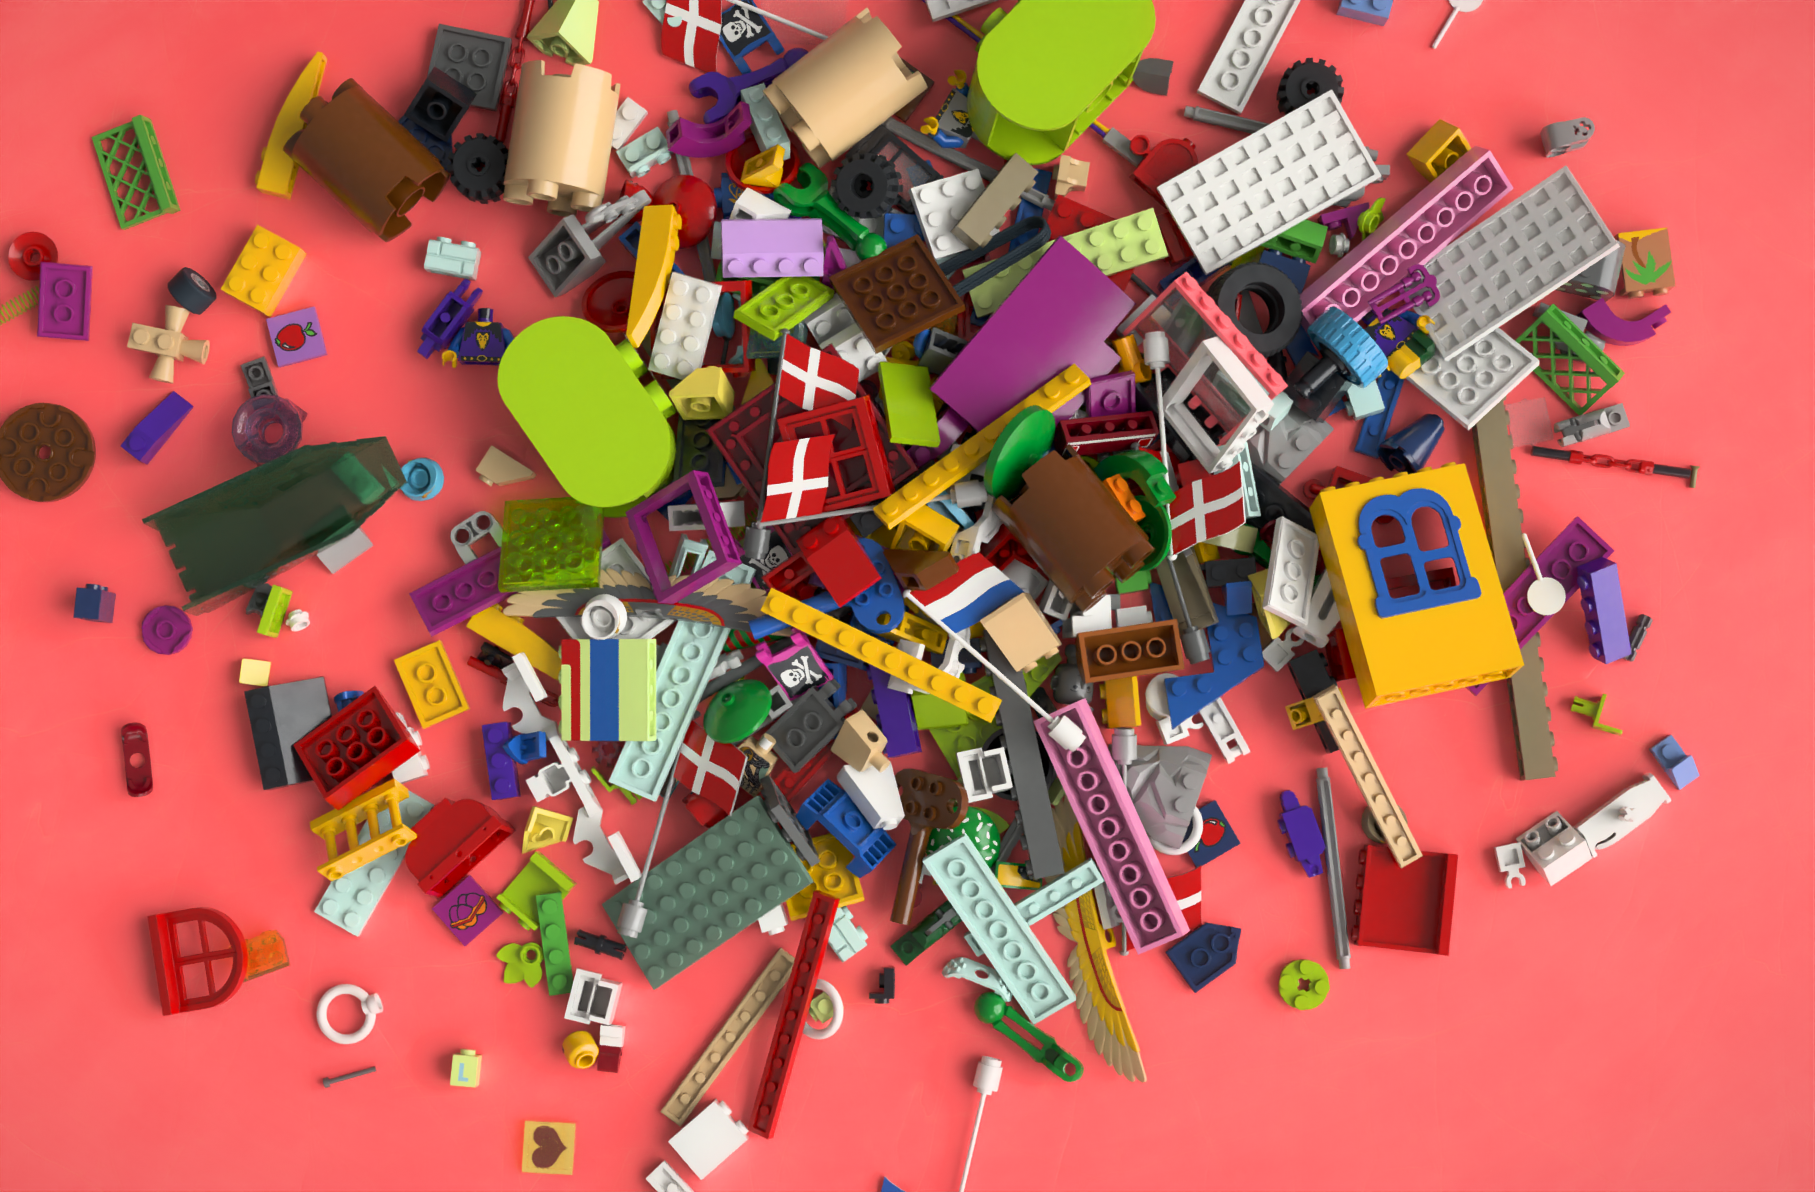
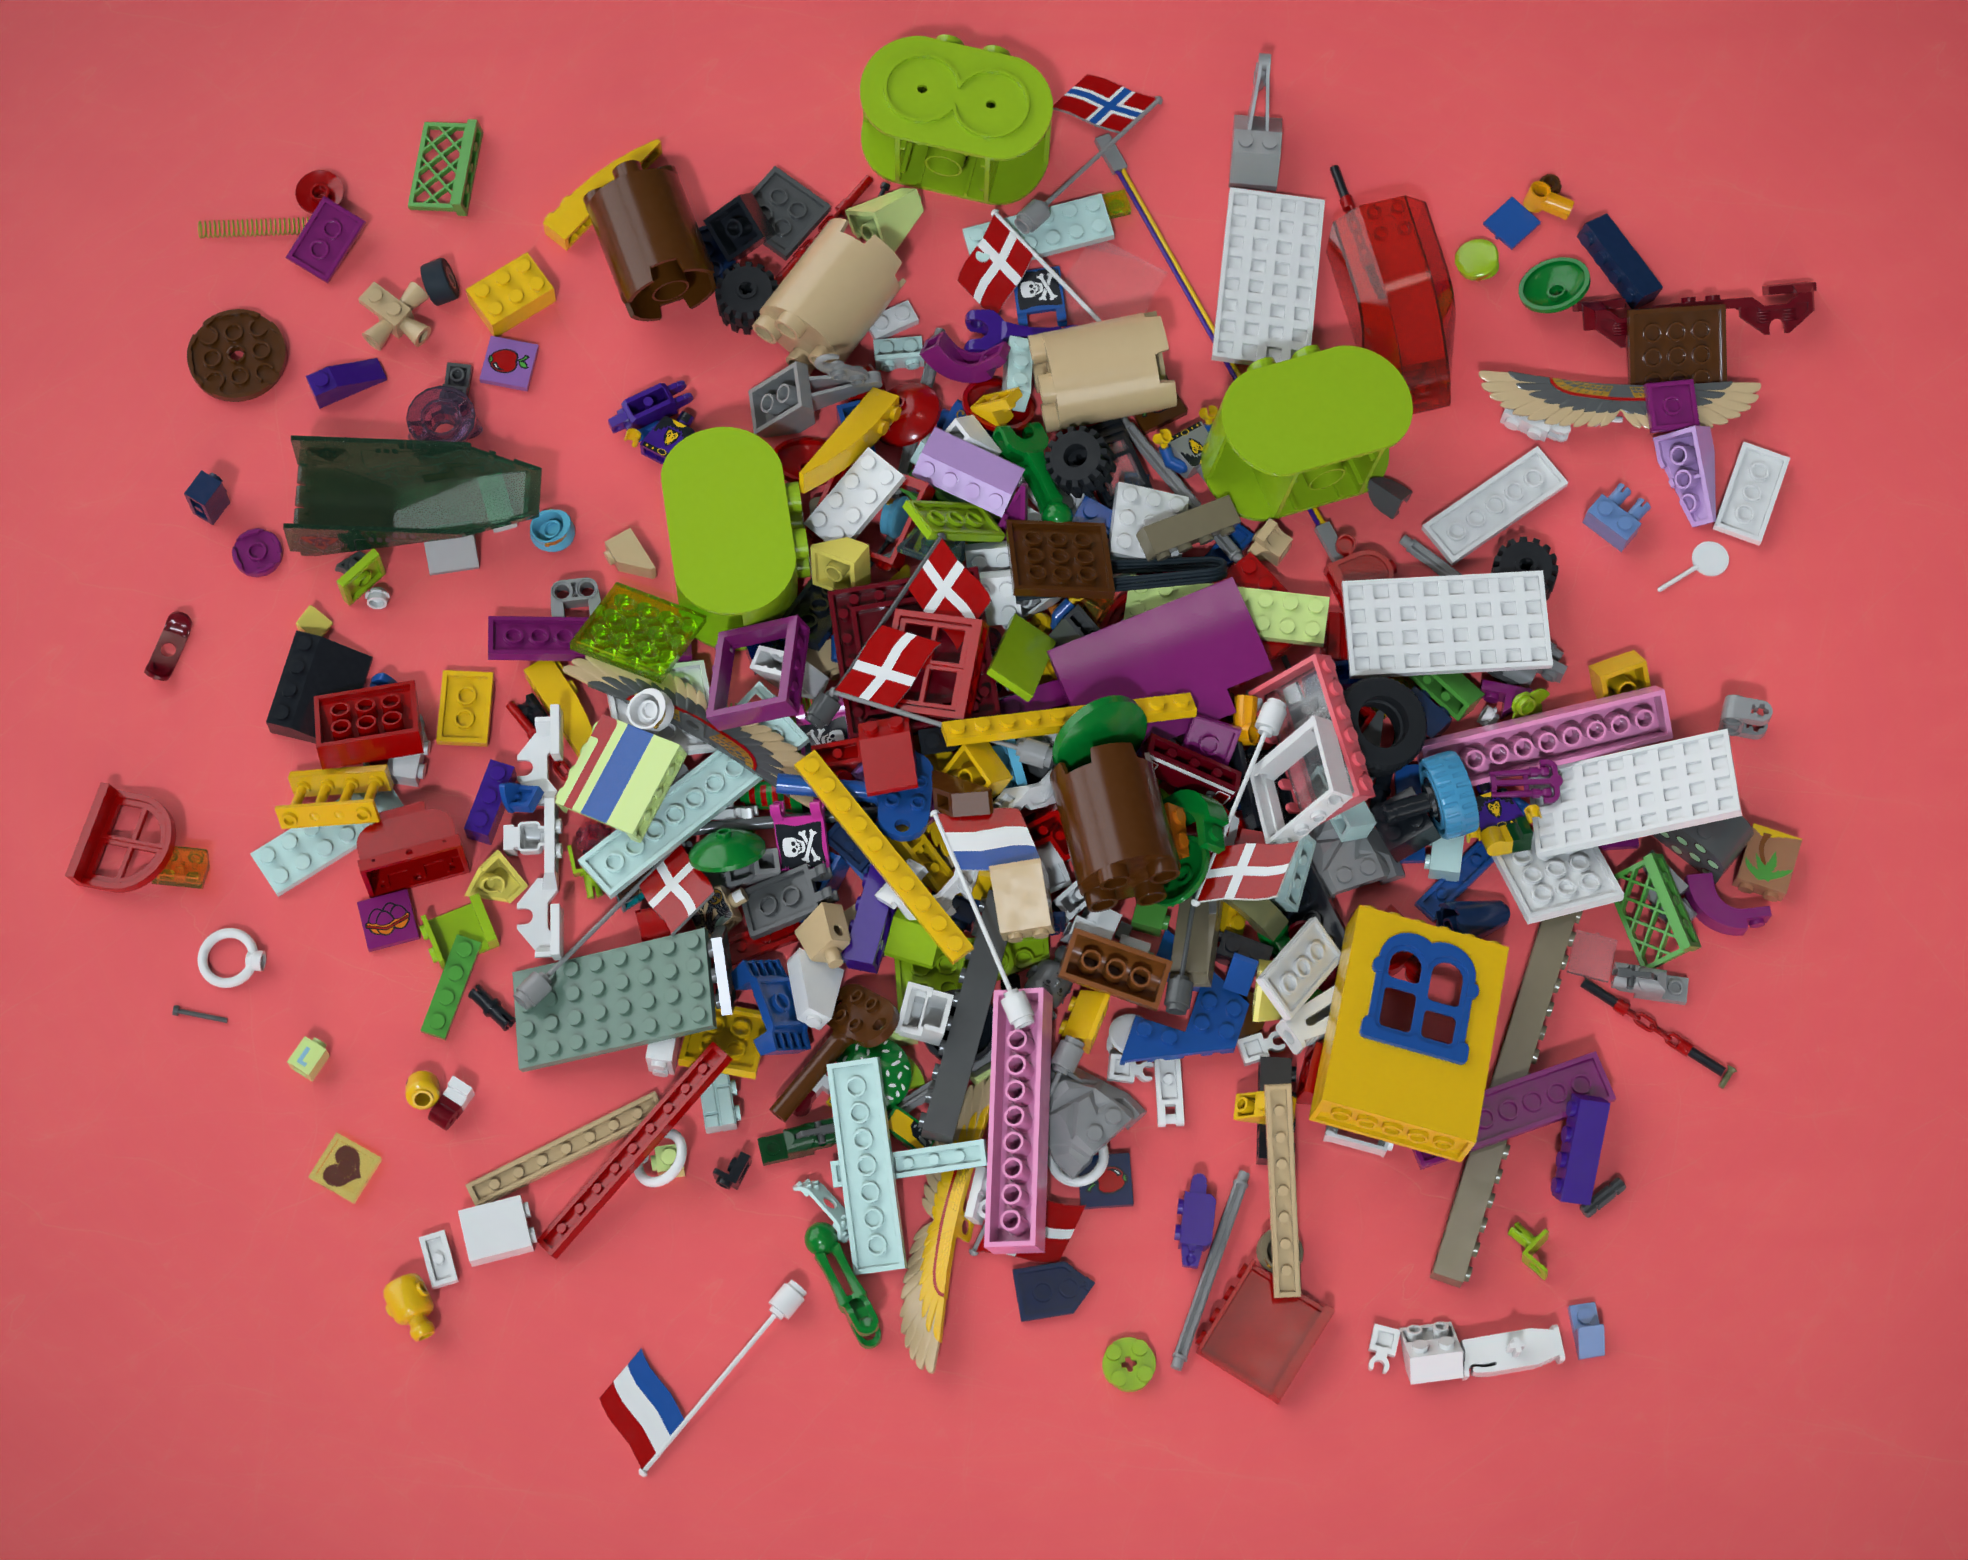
camera: 20 degrees right, 15 degrees down
light aqua brick [424,237,481,281] -> none
lime plate [496,942,544,988] -> none
white plate [564,968,623,1025] -> none
white piece [1522,533,1566,615] -> none

